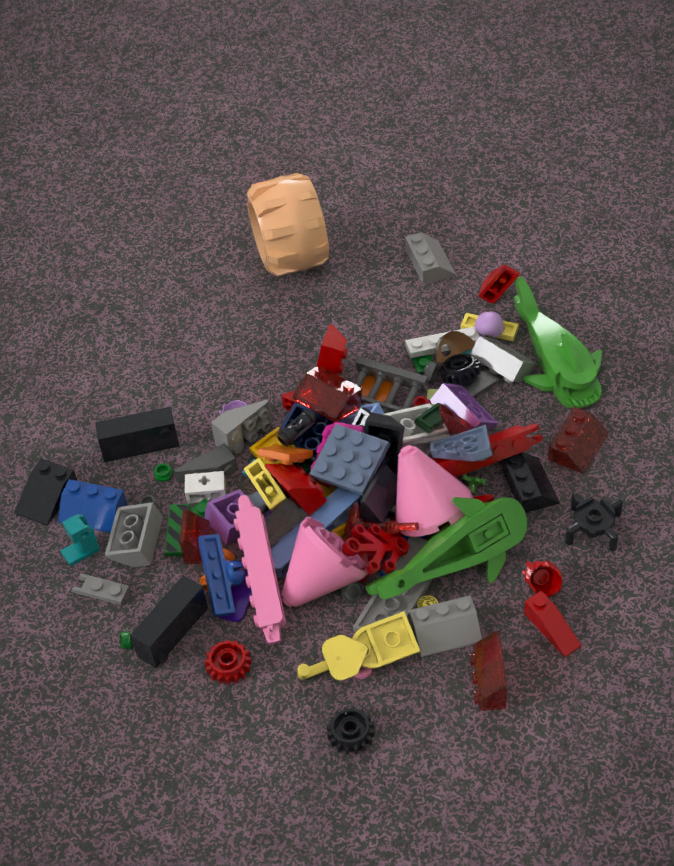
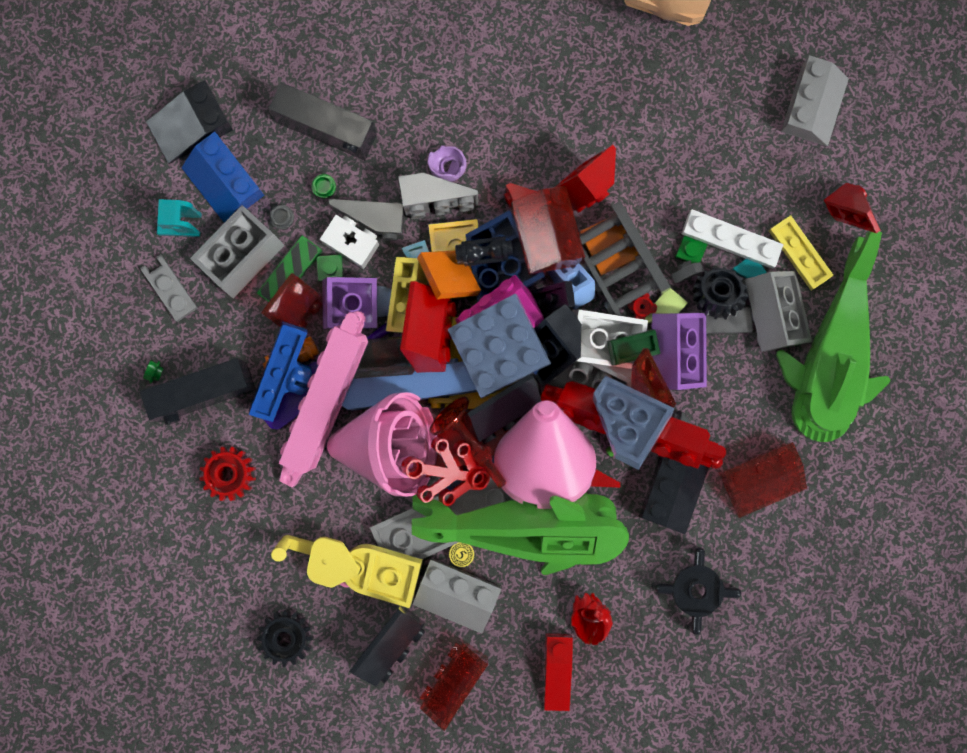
camera: 30 degrees right, 35 degrees up
medium nougat piece [435,331,475,363] -> none
lavender hair [475,311,505,338] -> none
none -> black slope [349,606,425,686]

